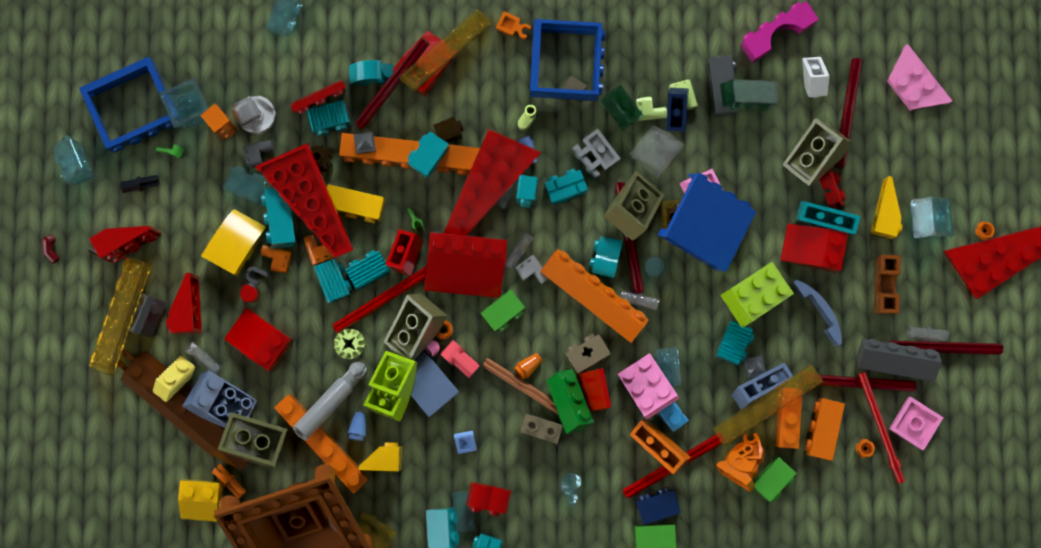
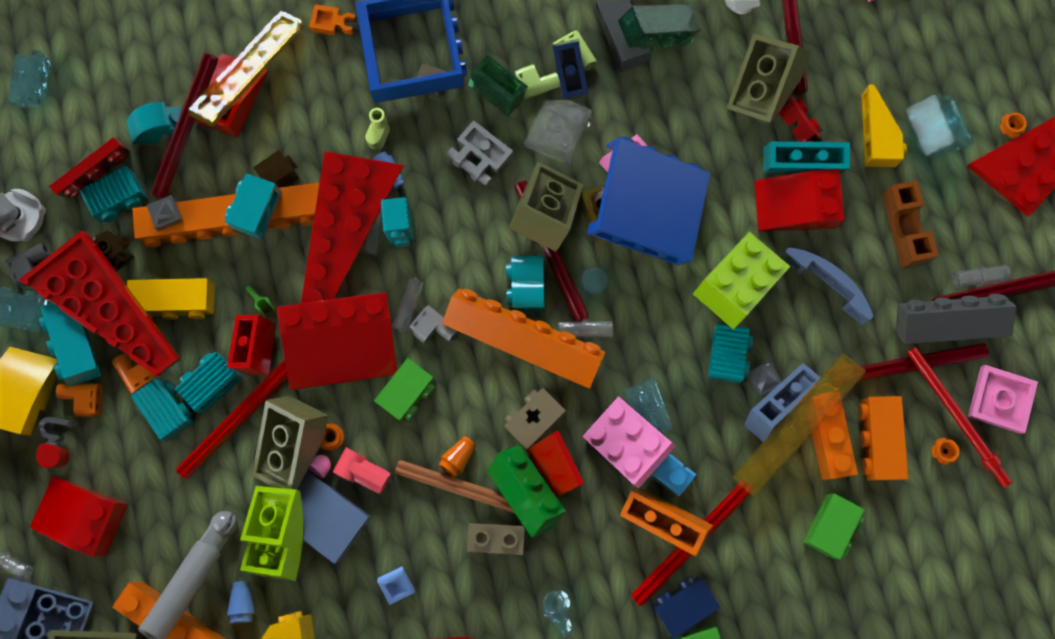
camera: 10 degrees left, 5 degrees down
yellowish green gear [334,329,365,359] -> none
teal brick [544,169,588,206] -> none
orange piece [716,433,764,493] -> none

